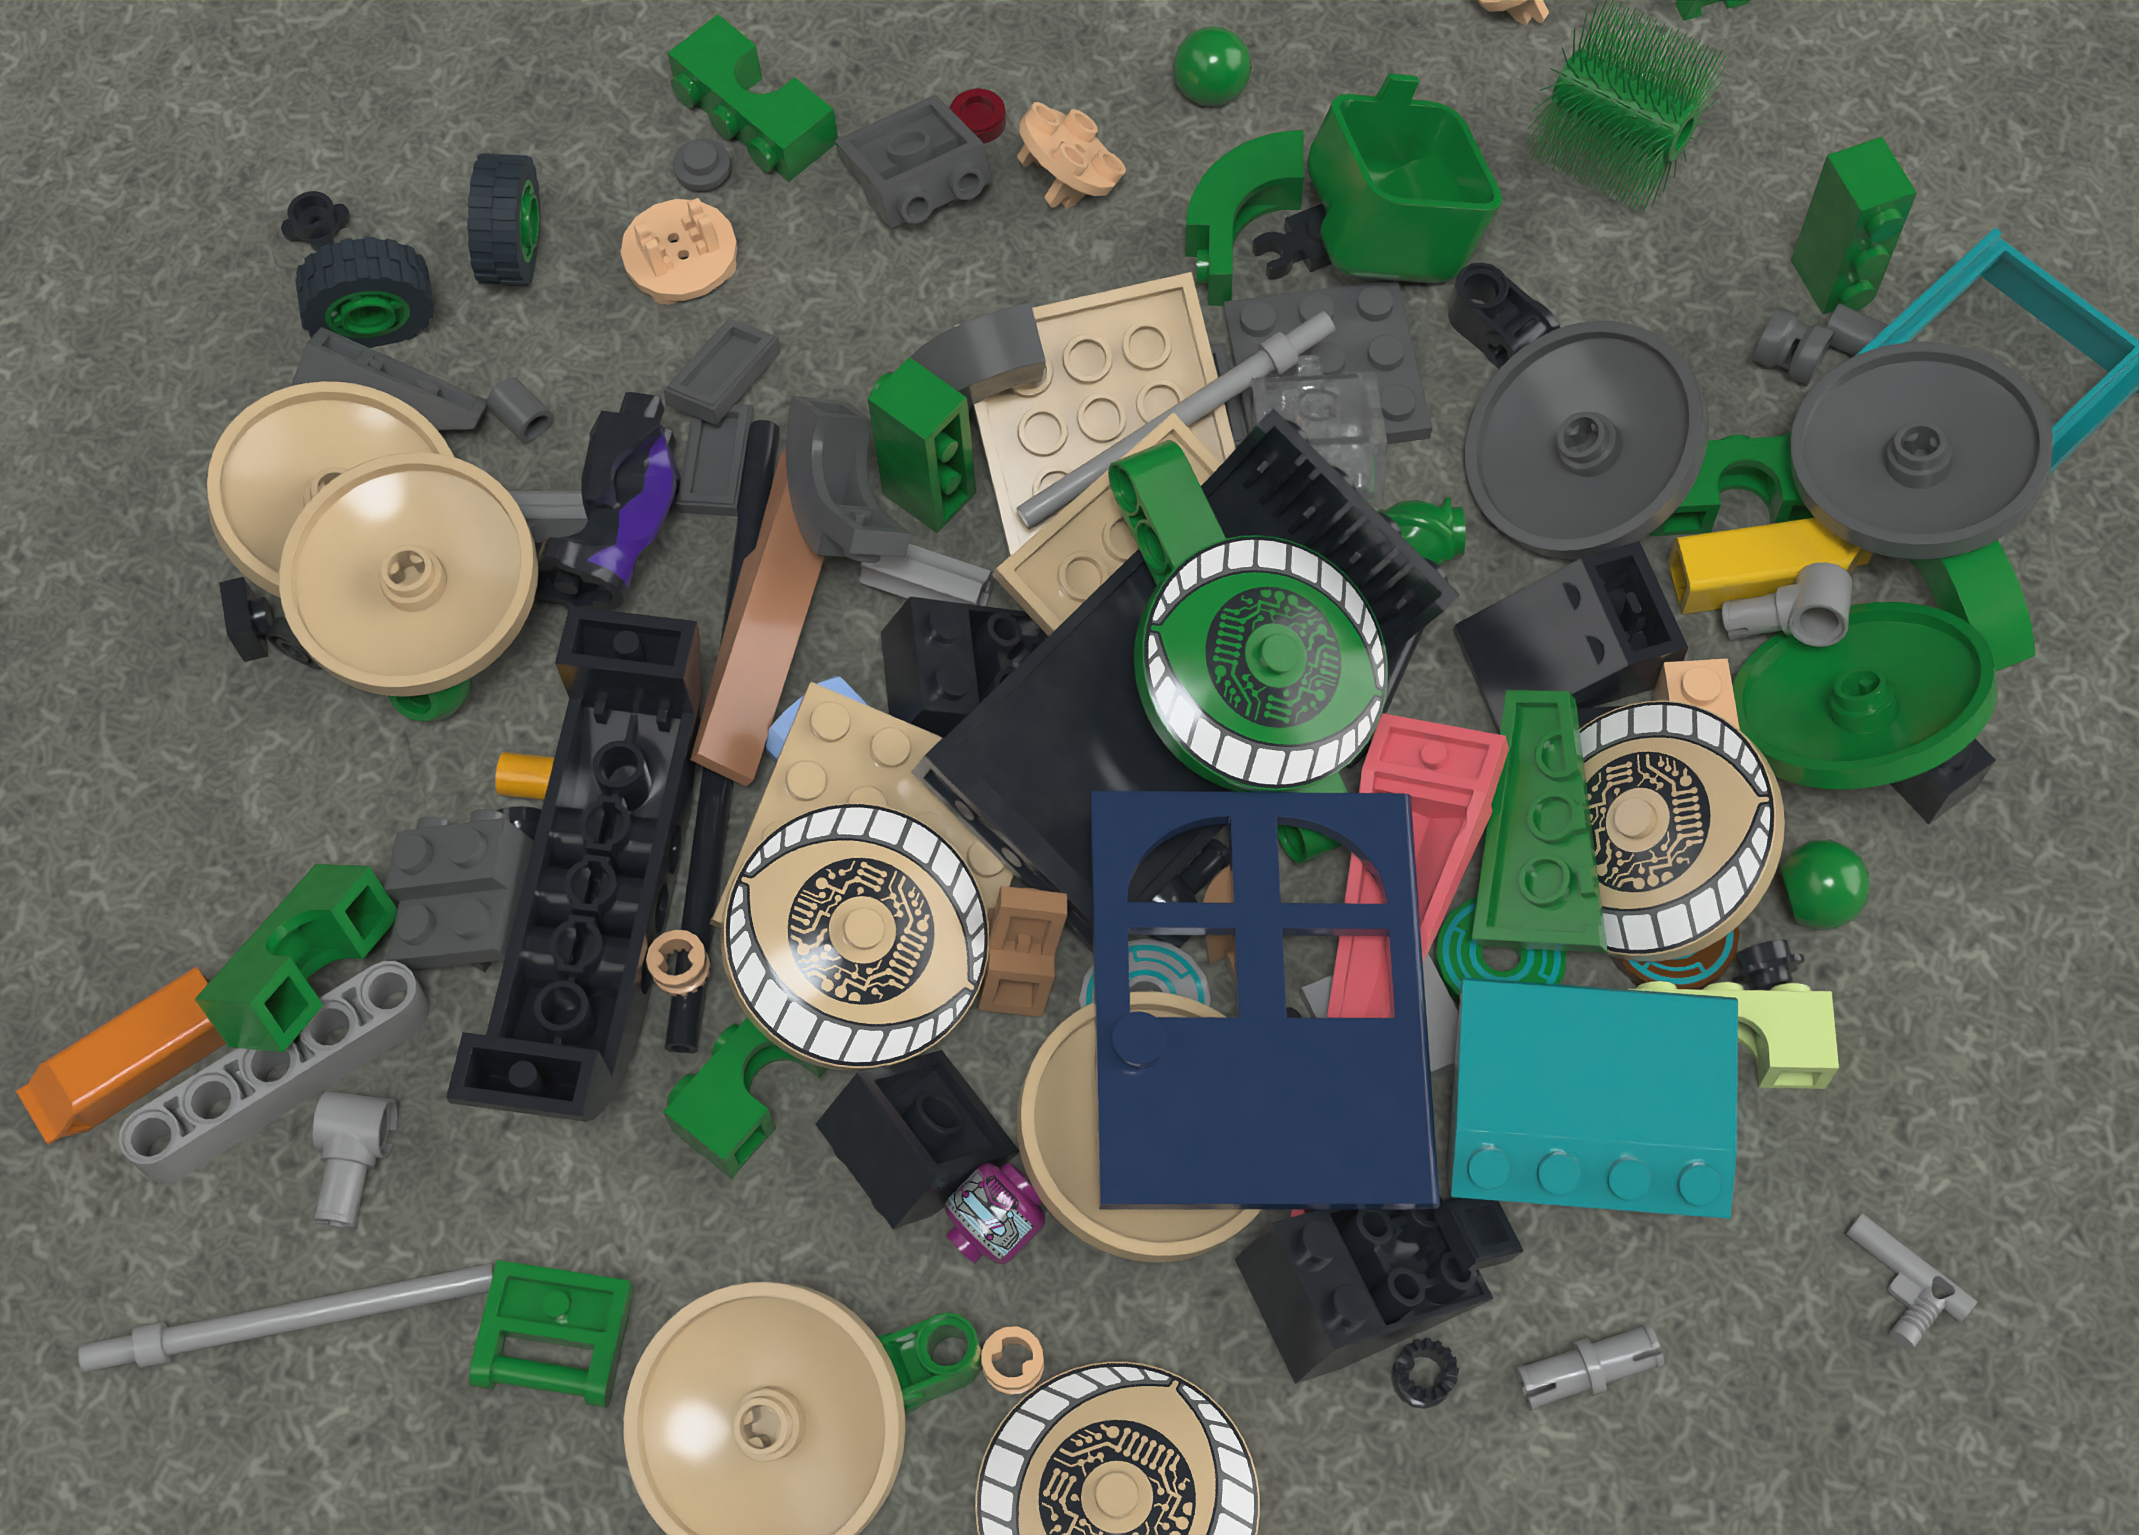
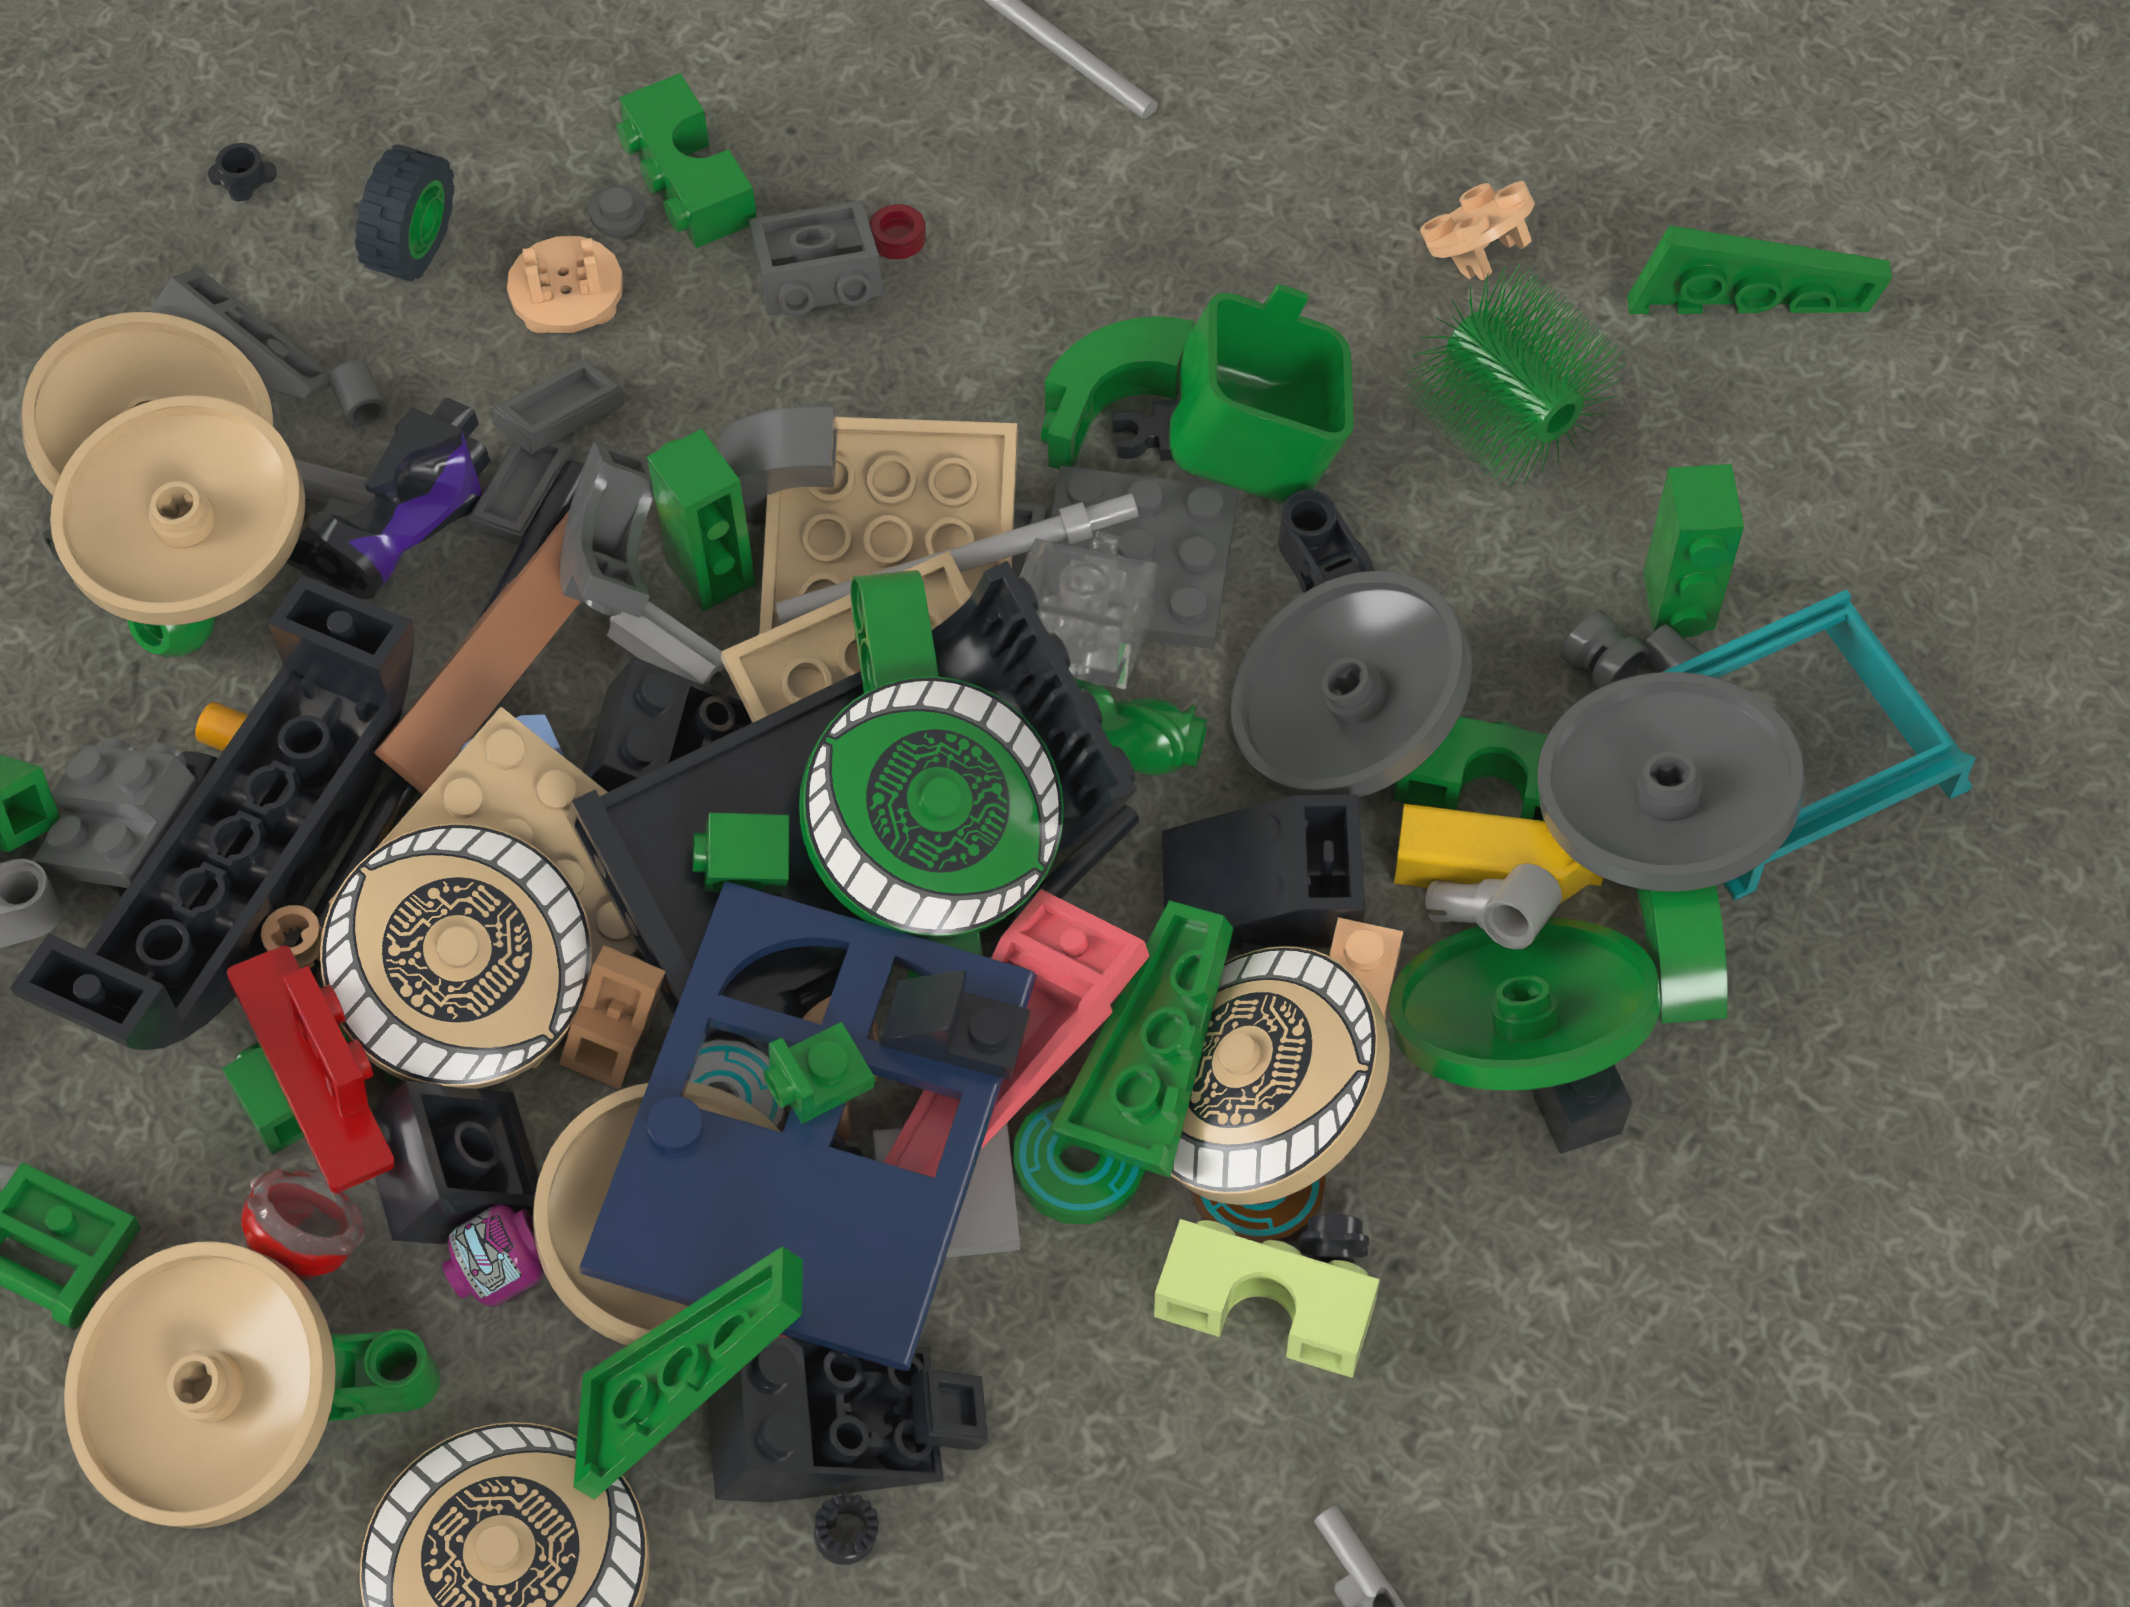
camera: 15 degrees right, 5 degrees down
black plate [219,577,274,662] -> none
black wheel [295,237,434,348] -> none
light nougat bush [981,1326,1044,1395] -> none
light nougat plate [1017,102,1126,209] -> none
green piece [1172,26,1252,106] -> none
teal slope [1446,977,1738,1219] -> none
light grey pin [1515,1323,1665,1411] -> none
green piece [1779,839,1870,930] -> none
none -> red bracket [227,945,395,1193]
none -> clear hair [241,1169,366,1281]
none -> green wing [573,1246,803,1500]
none -> green brick [692,813,789,894]
none -> green bracket [763,1022,875,1124]
none -> black slope [880,970,1030,1080]

